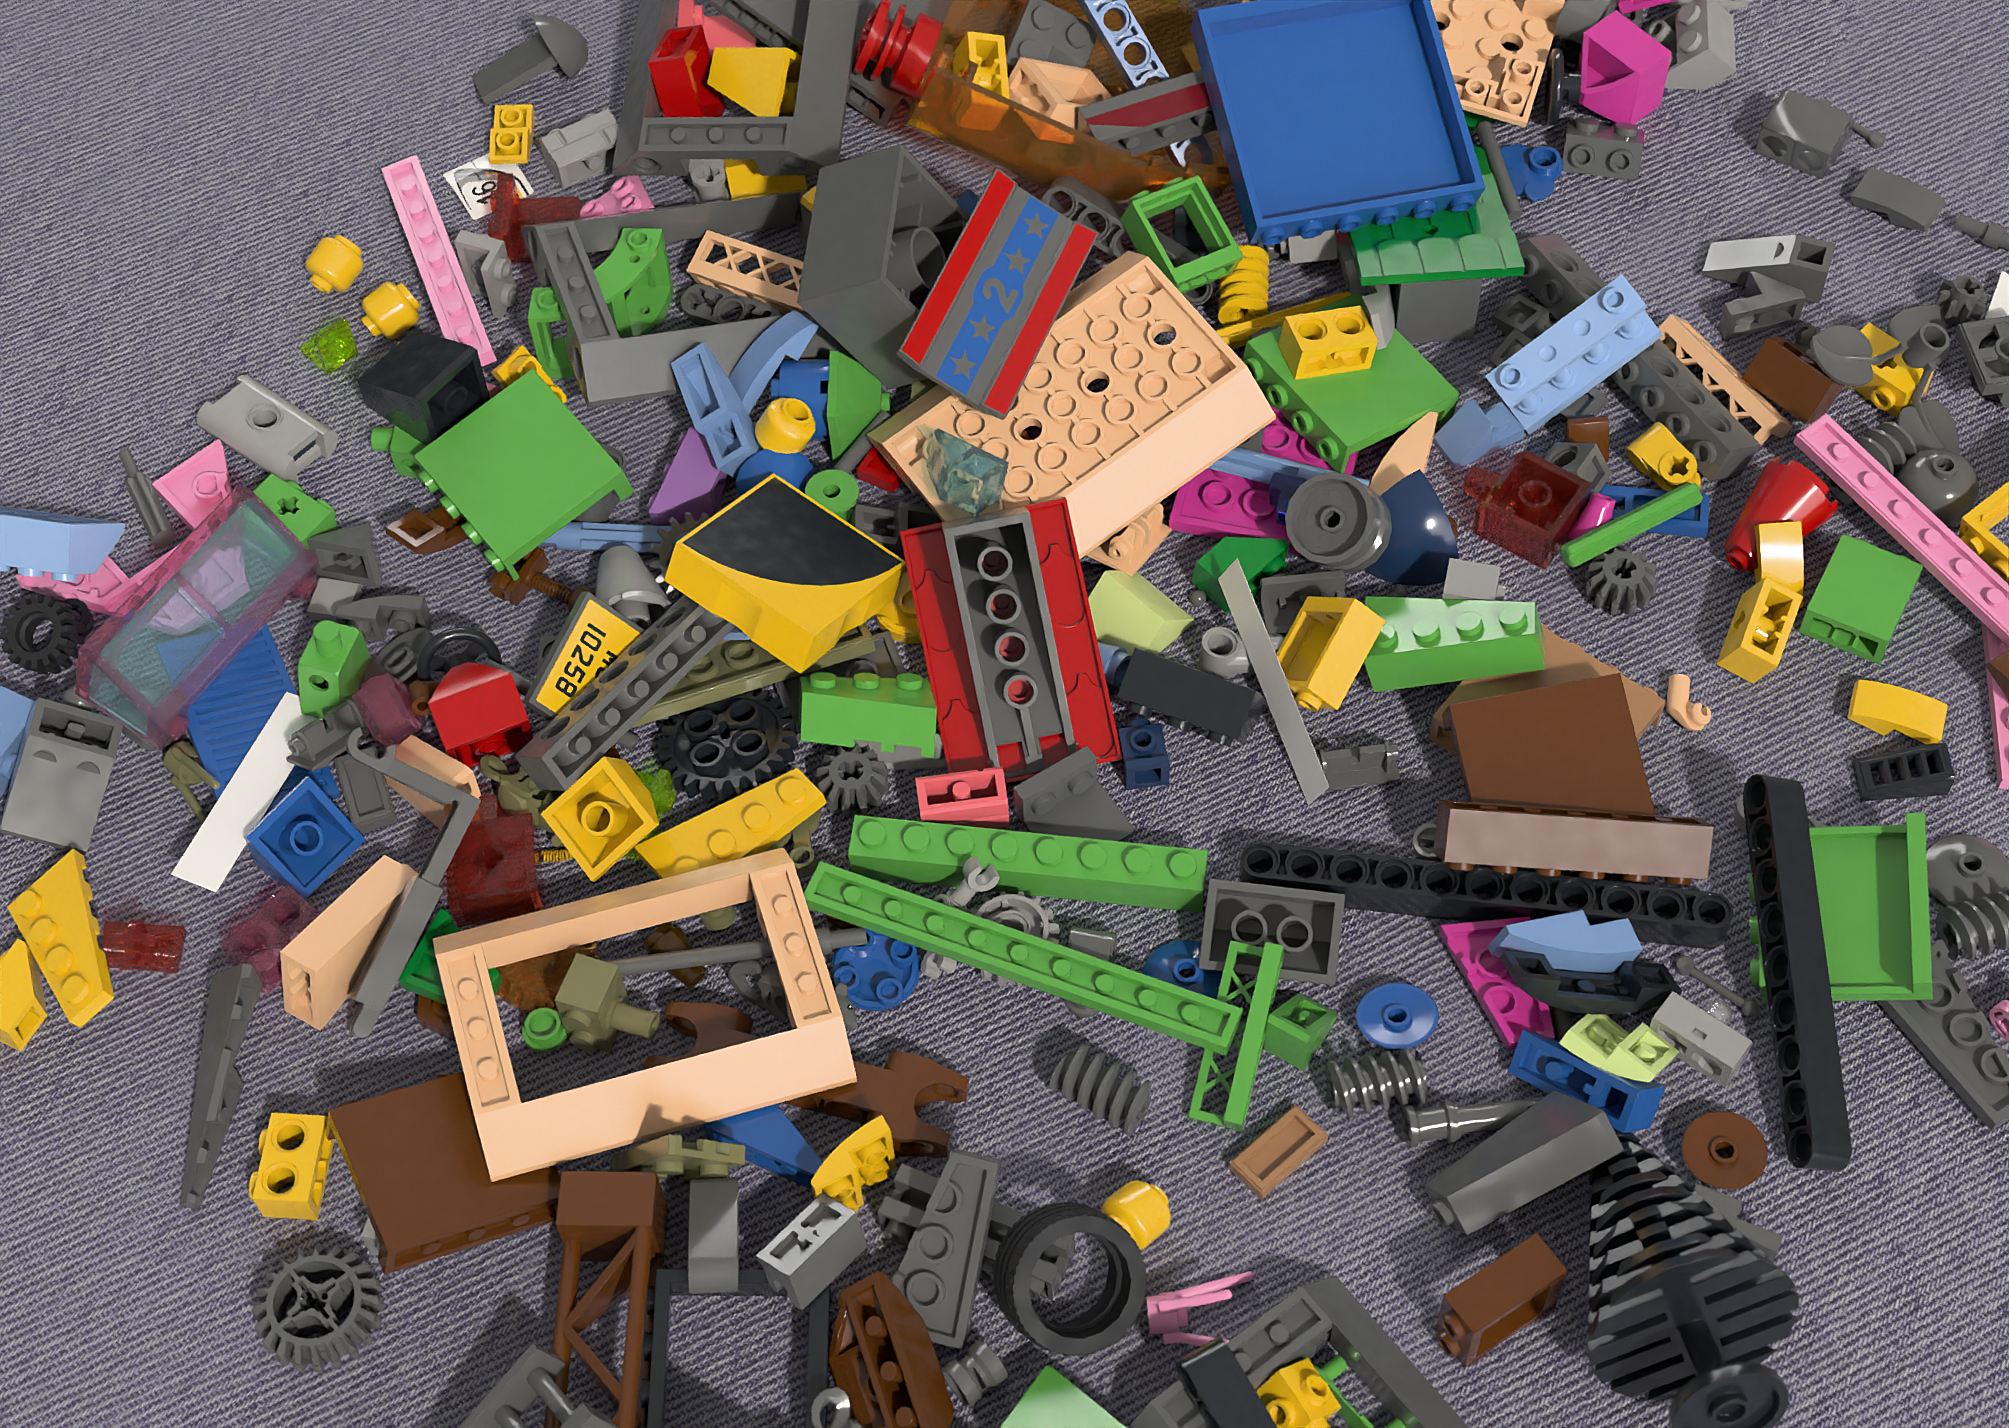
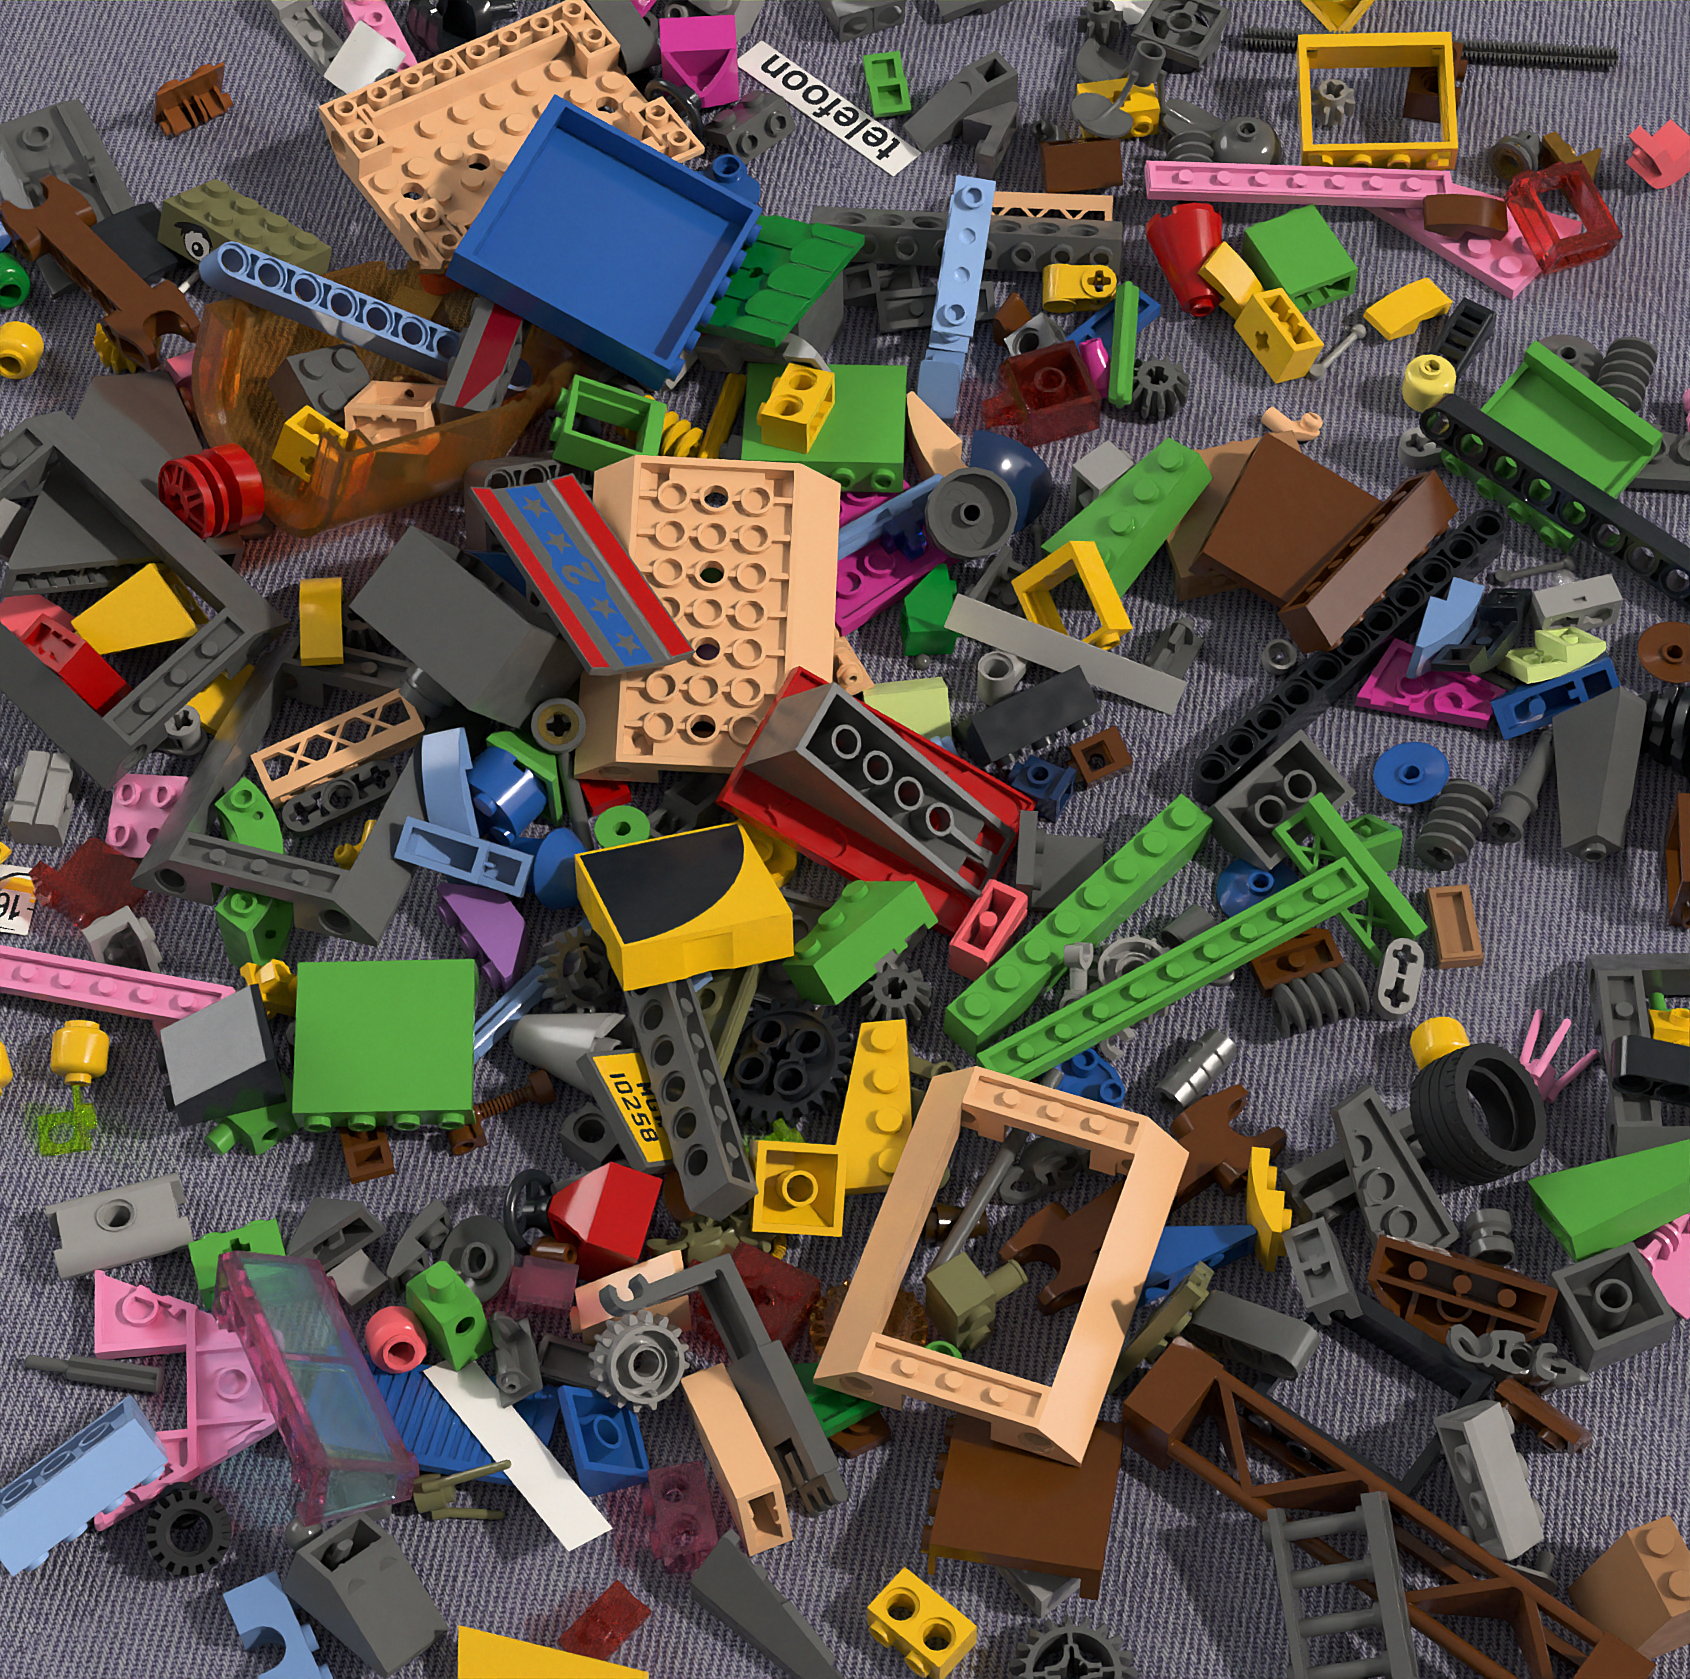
camera: 55 degrees left, 0 degrees up
yellow head [755,398,816,454] -> none
clear light blue slope [926,428,1009,516] -> none
none -> coral head [364,1306,428,1374]
none -> piece [531,697,586,754]
none -> light grey gear [588,1309,690,1413]
none -> white sticker [737,40,922,177]
none -> bright green slope [862,51,911,118]
none -> reddish brown brick [1065,725,1134,790]
none -> flat silver axle [1154,1028,1237,1116]
none -> reddish brown wing [1247,928,1344,999]
none -> light grey hinge [1309,324,1367,381]
none -> light grey beam [1372,938,1424,1021]
none -> light yellow head [1402,354,1456,413]

